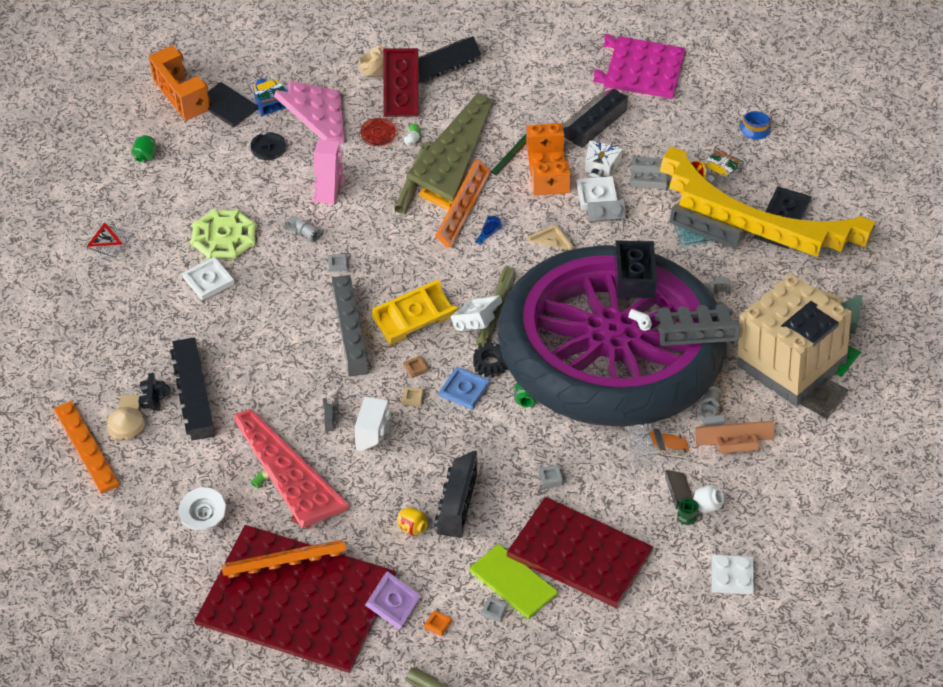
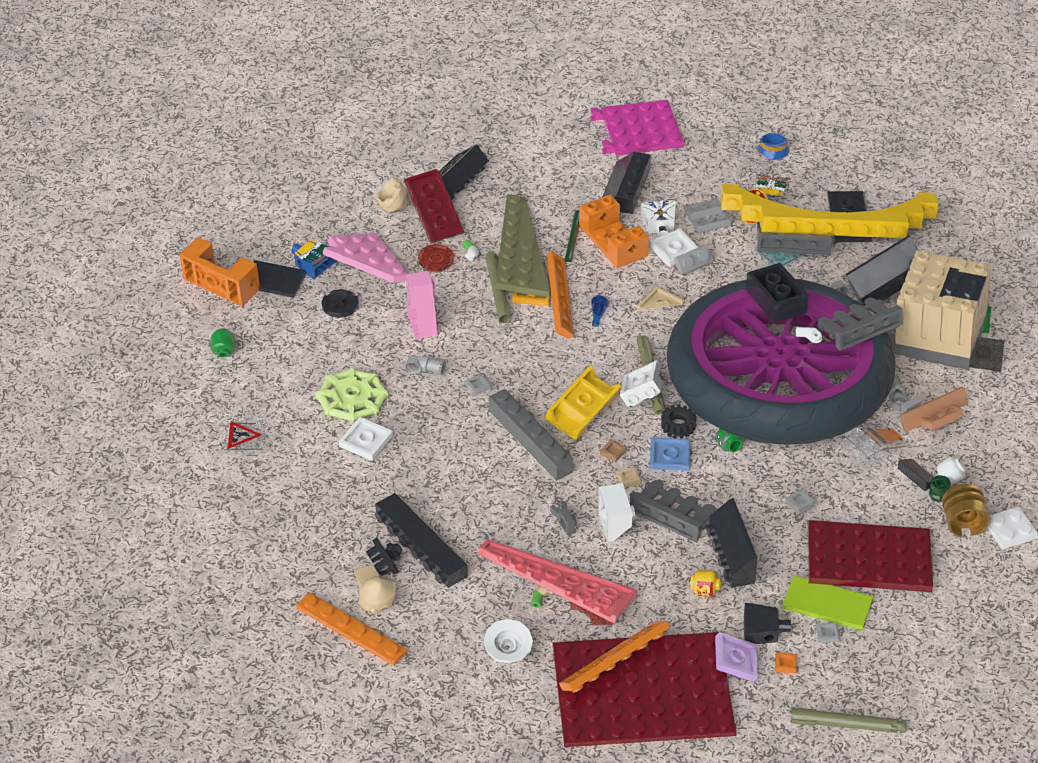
camera: 25 degrees left, 5 degrees down
none -> dark grey fence [629,480,715,542]
none -> black torso [744,603,791,644]
none -> slope [845,235,919,306]
none -> pearl gold wheel [942,484,991,536]

